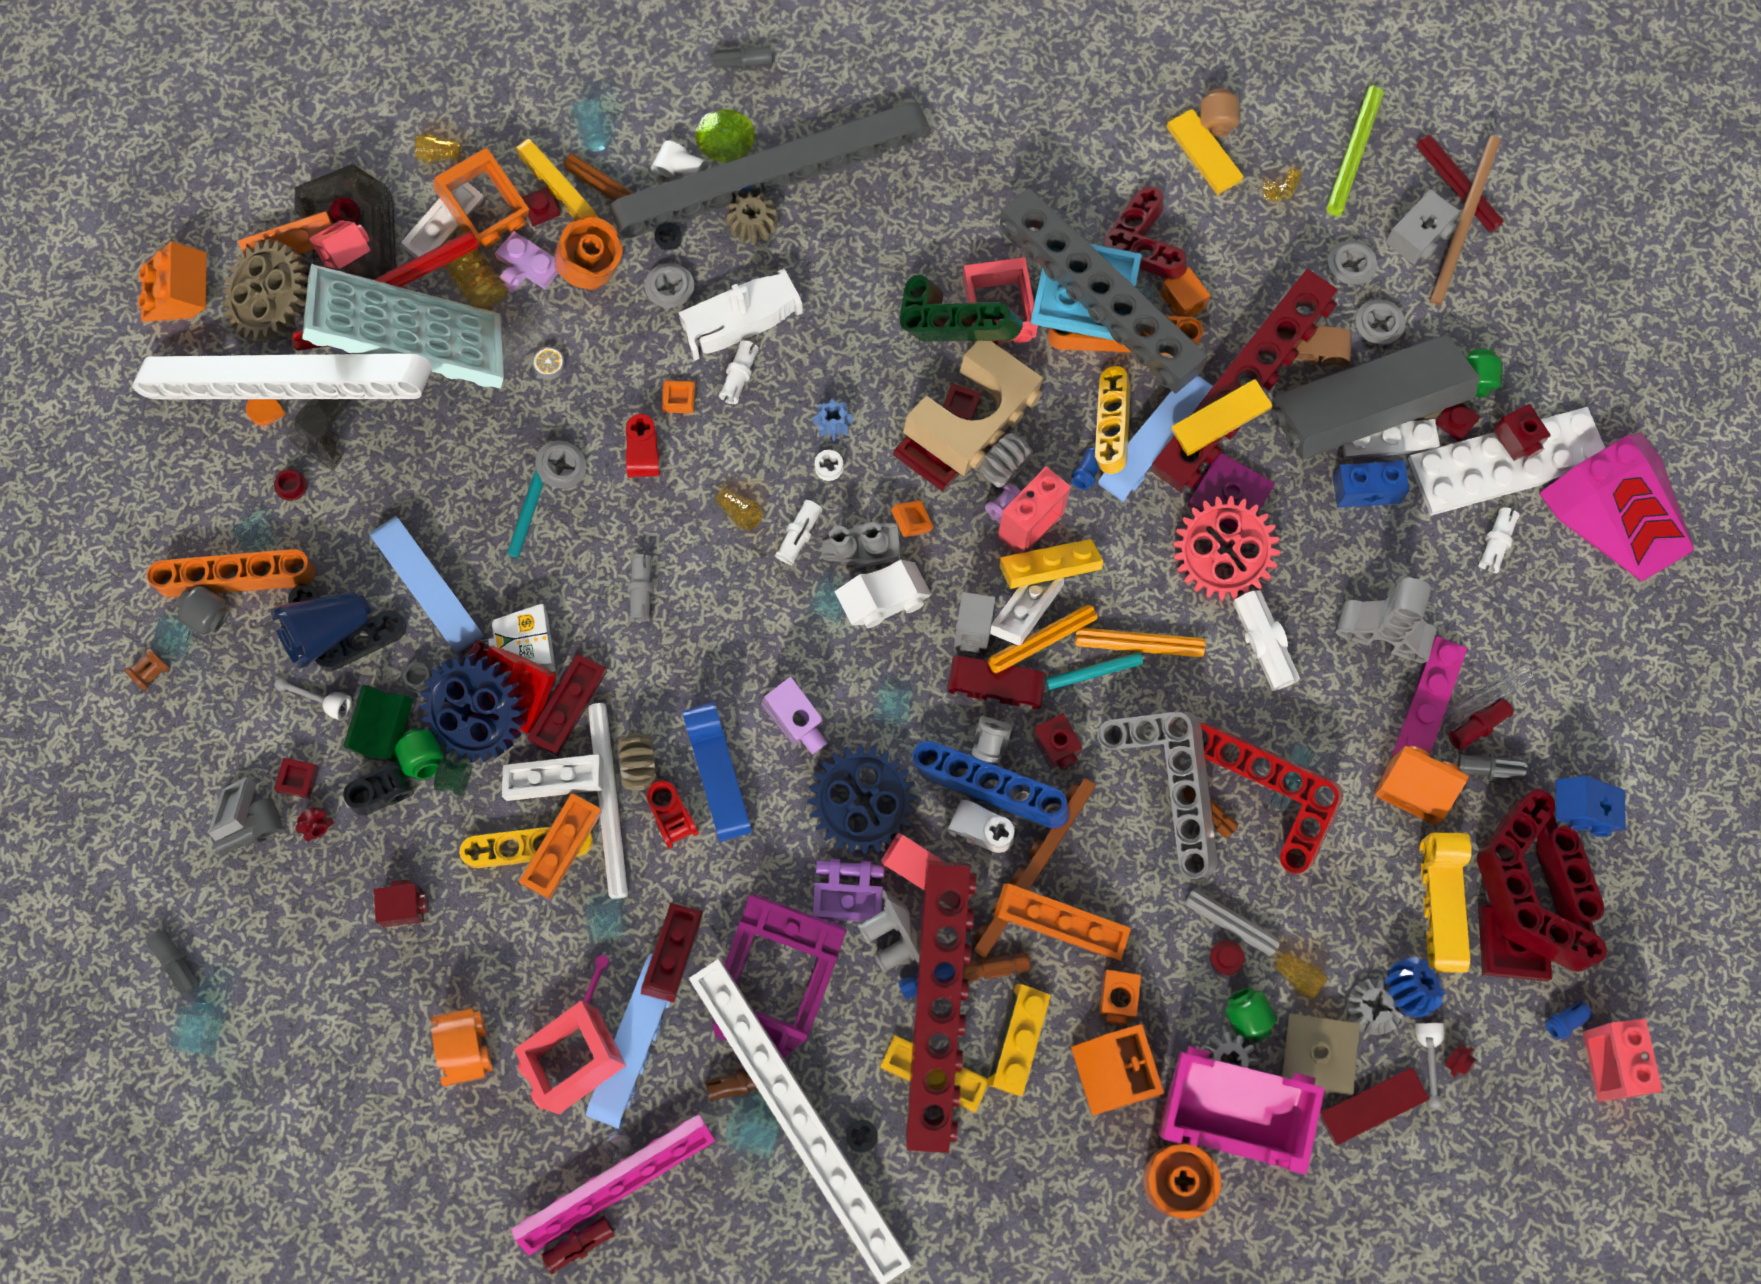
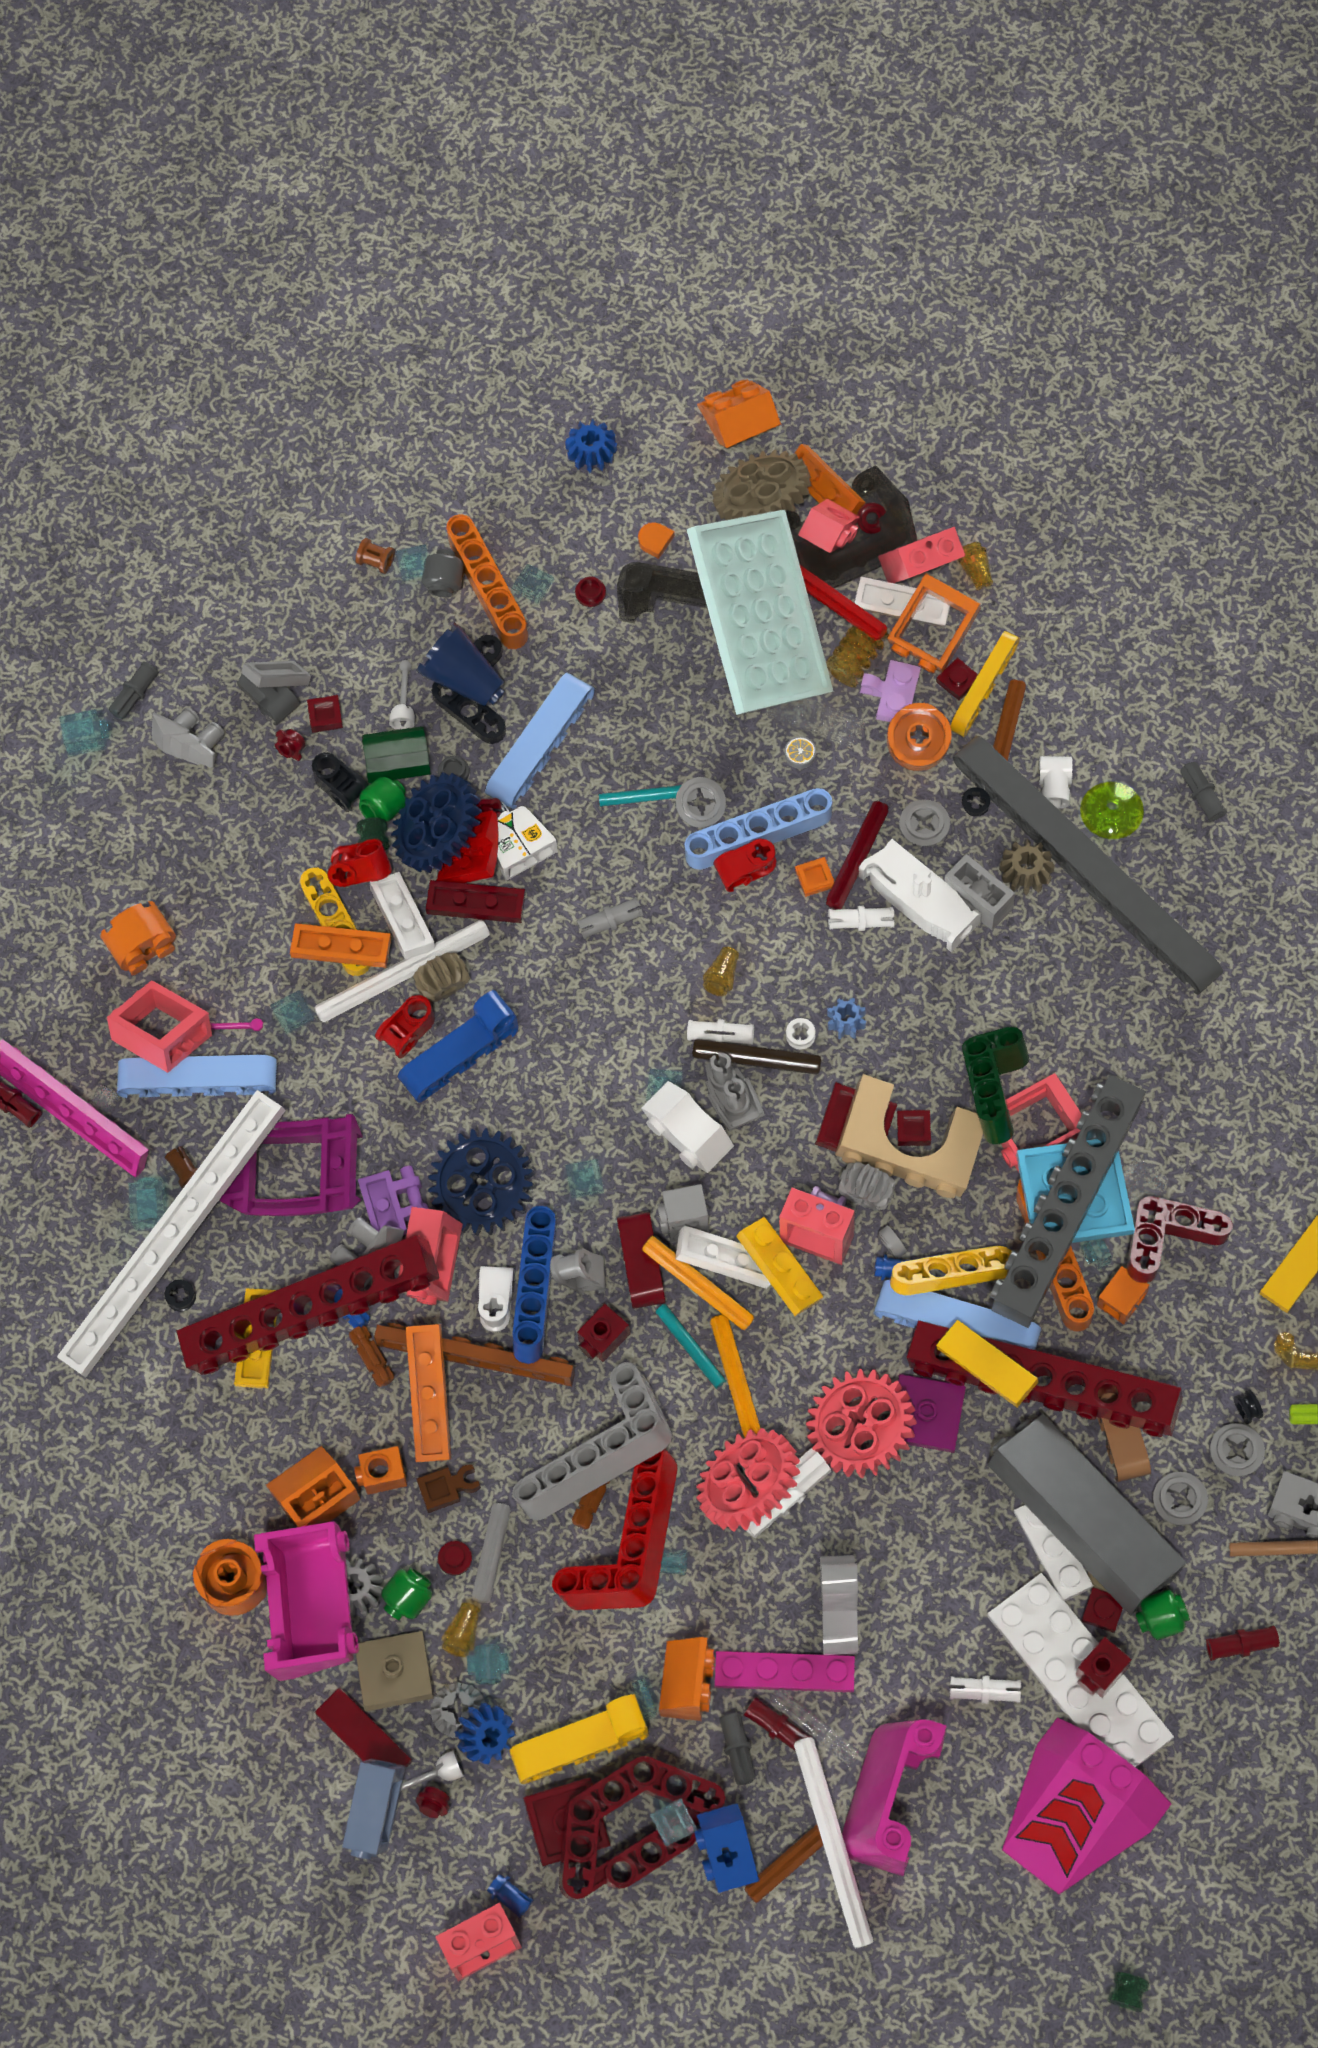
camera: 75 degrees right, 5 degrees down
white beam [132,354,432,399] -> none
dark red brick [374,880,429,928] -> none
clear light blue brick [570,98,612,151] -> none
dark red tile [640,903,703,1003] -> none
lavender torso [761,677,828,755] -> none
orange tile [891,500,934,538] -> none
yellow plate [987,984,1051,1097] -> none
blue brick [1333,461,1409,508] -> none
none -> light grey connector [152,708,225,768]
none -> red piece [327,839,392,887]
none -> sand blue window [342,1759,406,1859]
none -> reddish brown plate [416,1464,481,1513]
none -> clear light blue gear [467,1644,509,1685]
none -> blue gear [565,419,617,473]
none -> clear light blue tile [632,1679,657,1722]
none -> clear light blue tile [650,1798,697,1847]
none -> light blue beam [684,788,832,870]
none -> dark brown axle [692,1039,821,1074]
none -> coral gear [696,1428,800,1532]
none -> dark orange axle [745,1824,823,1903]
none -> white axle [794,1737,873,1948]
none -> dark red axle [826,801,889,910]
none -> dark pink windscreen [842,1719,947,1877]
none -> light grey tile [877,1225,907,1259]
none -> coral window [878,527,965,583]
none -> light grey brick [944,854,1015,930]
none -> dark red pin [1206,1625,1280,1661]
none -> black bush [1233,1390,1263,1424]

